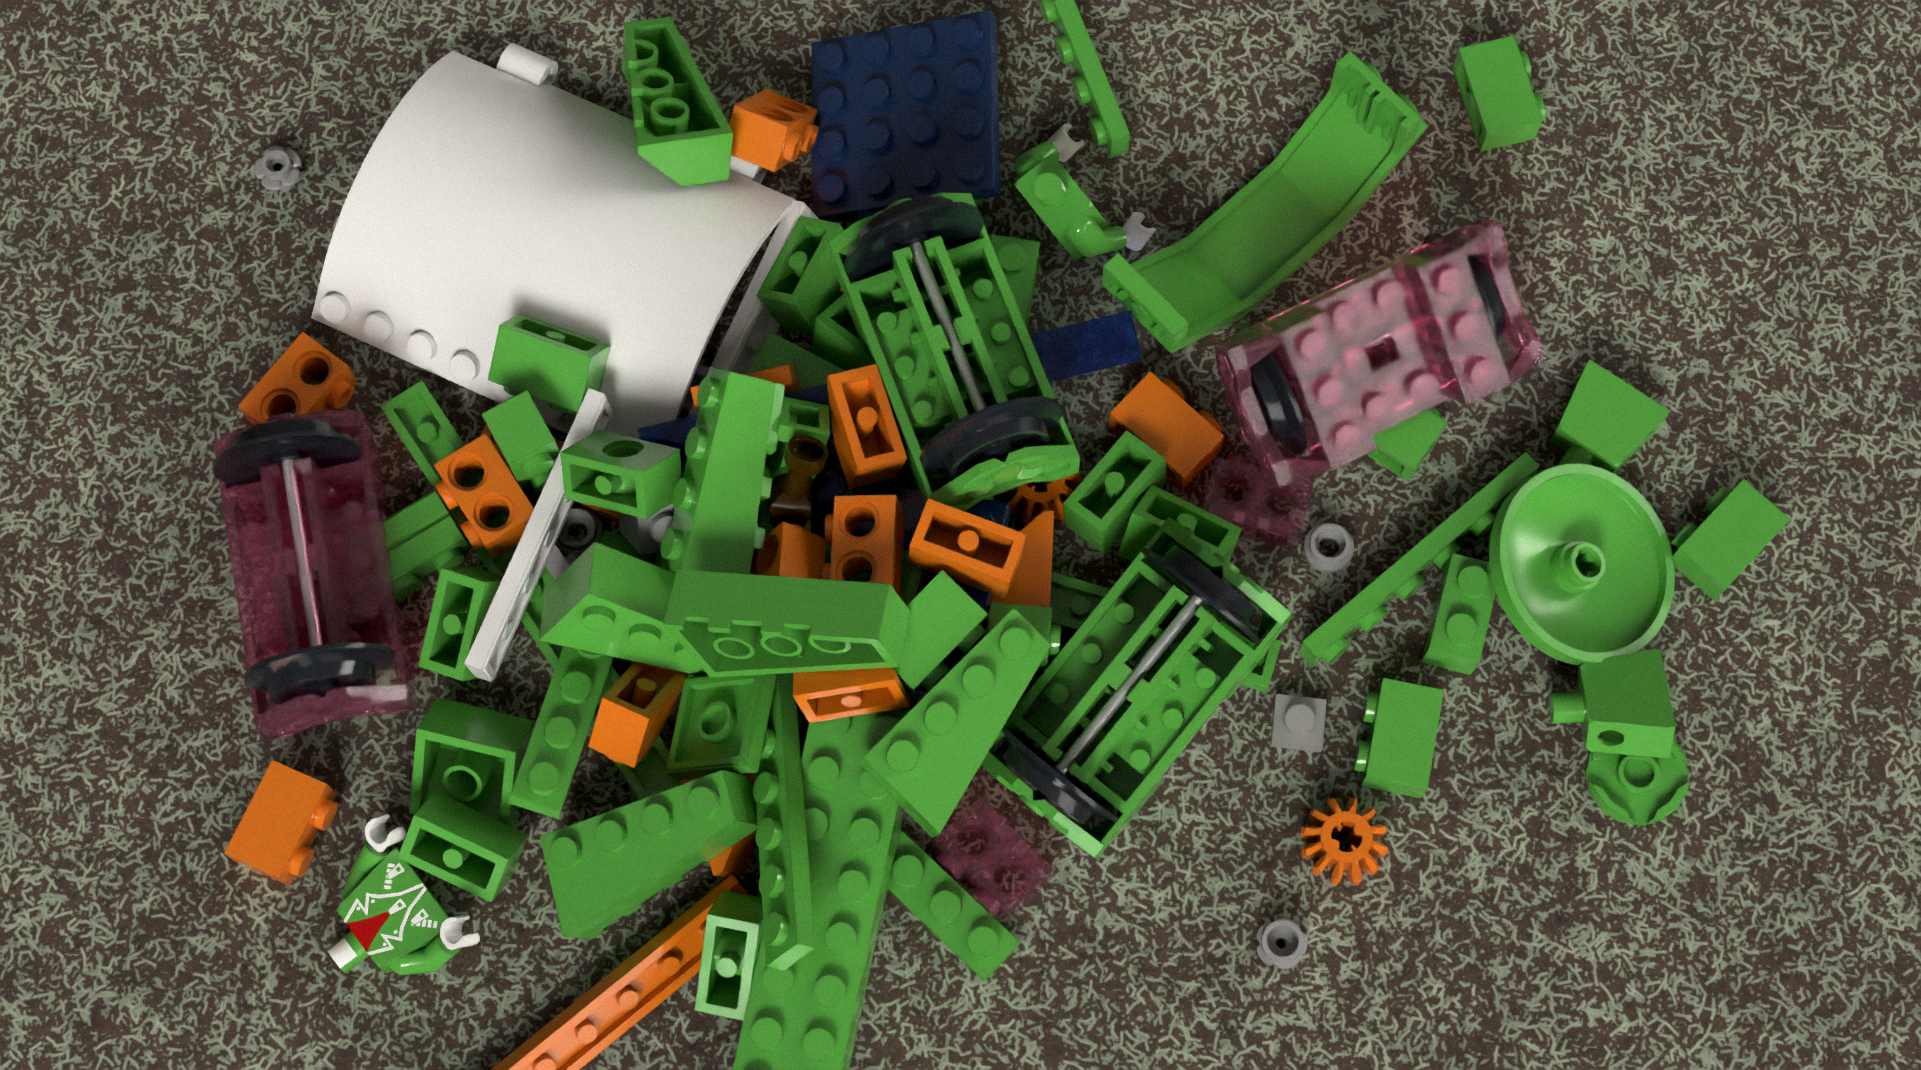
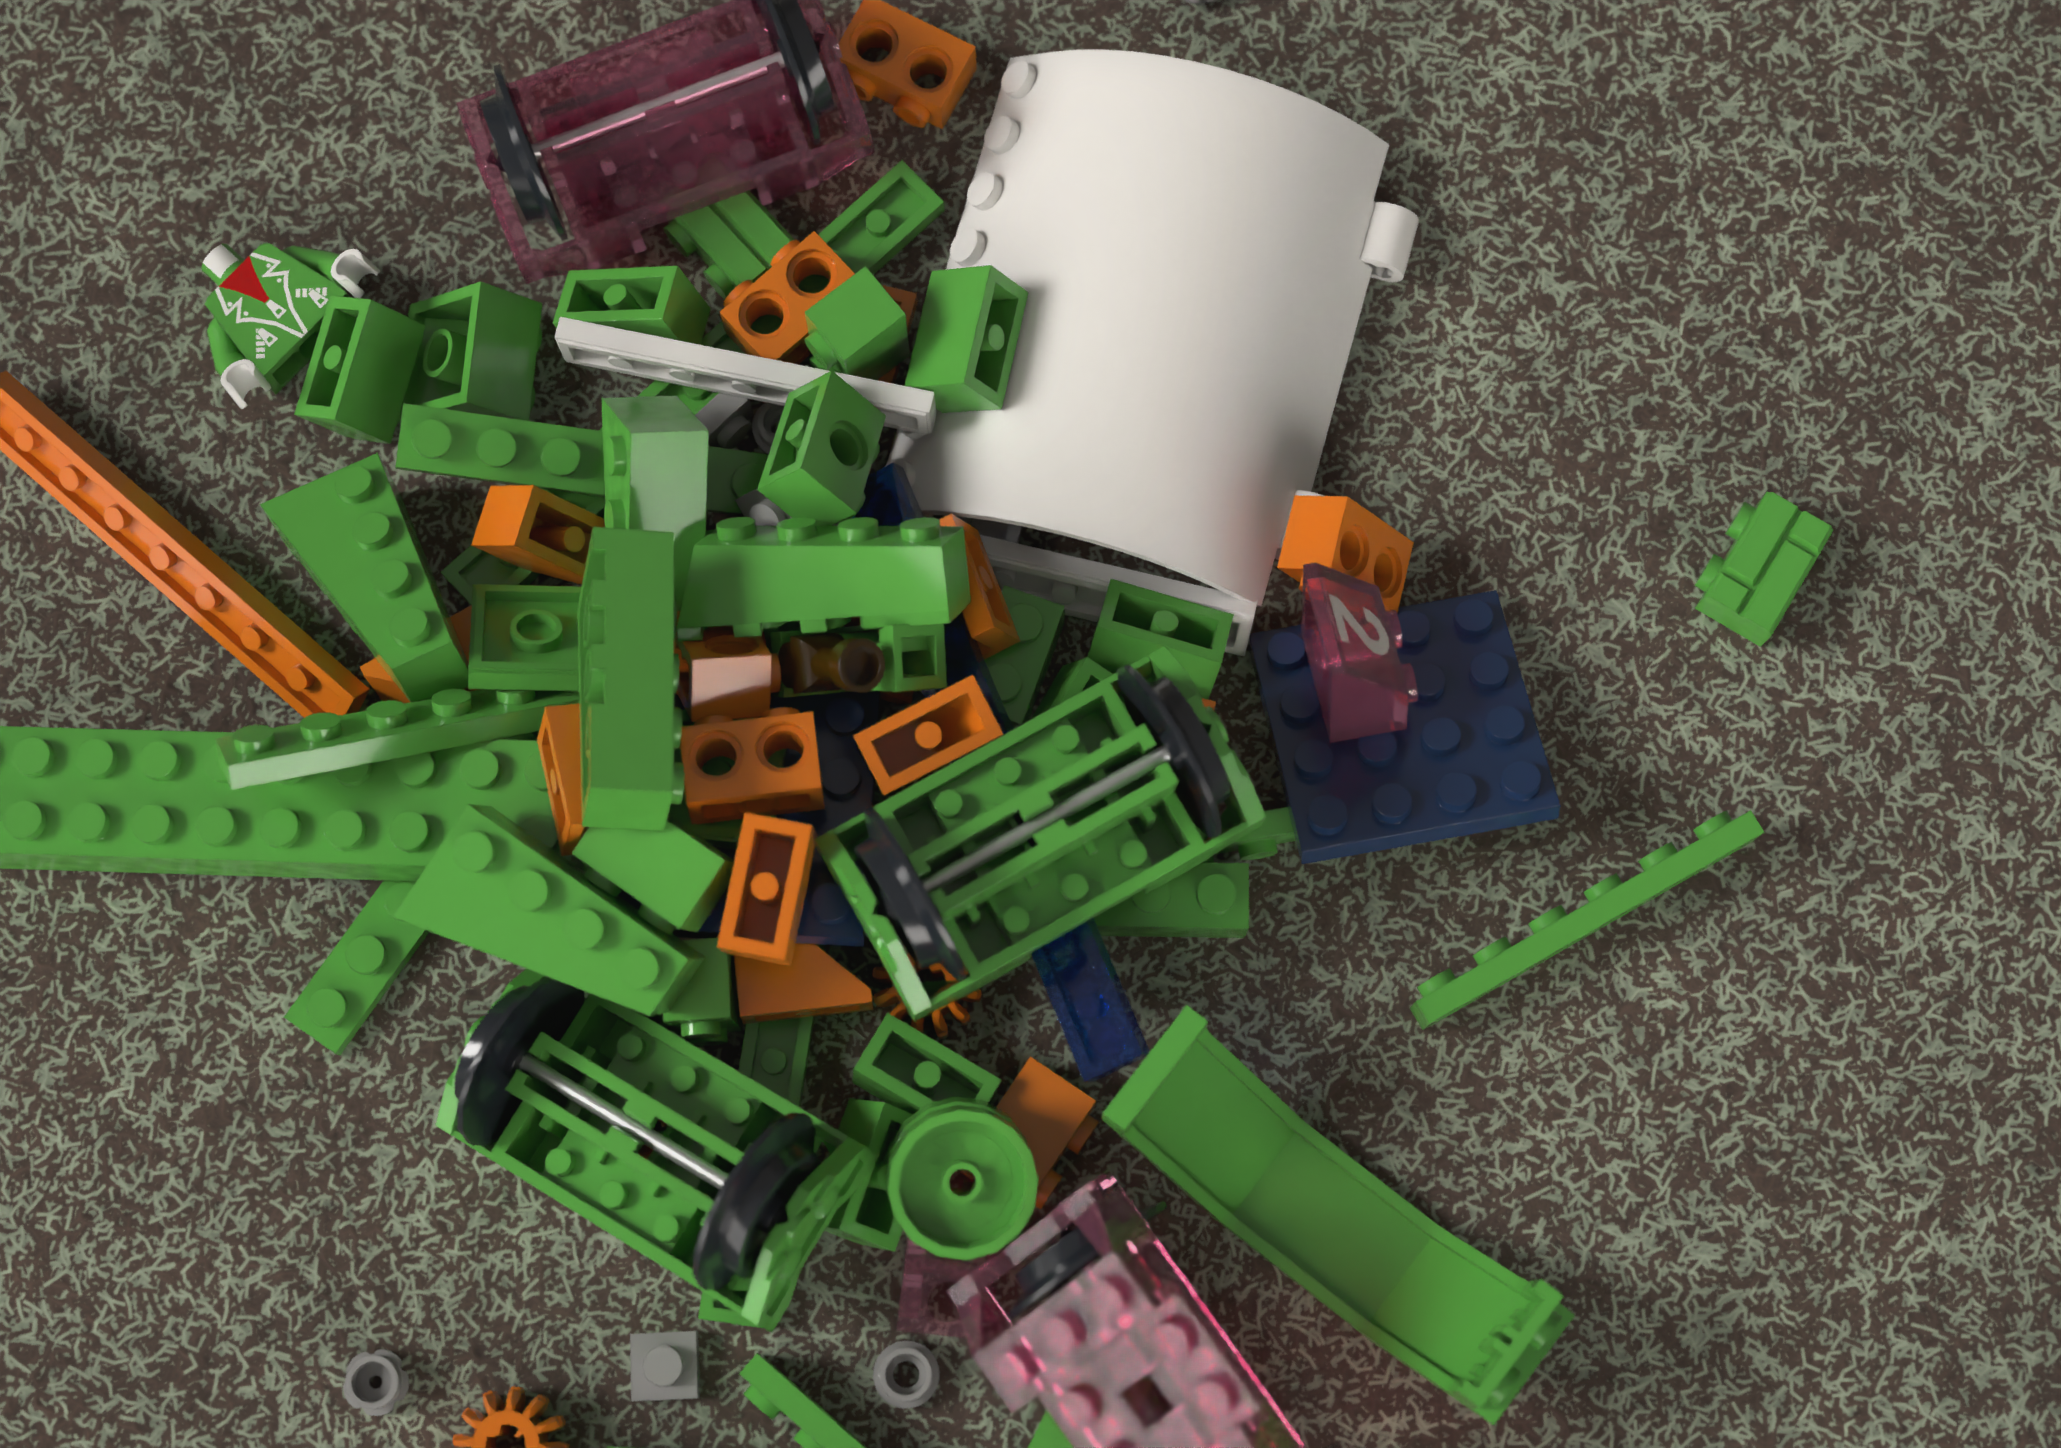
camera: 80 degrees right, 5 degrees up
orange brick [224,760,338,886] -> none
bright green wedge [621,17,733,186] -> none
bright green brick [694,890,763,1021] -> none
clear pink brick [936,796,1054,921] -> none
bright green torso [1014,123,1156,261] -> none
none -> bright green wheel [886,1097,1038,1260]
none -> clear pink slope [1302,562,1418,743]

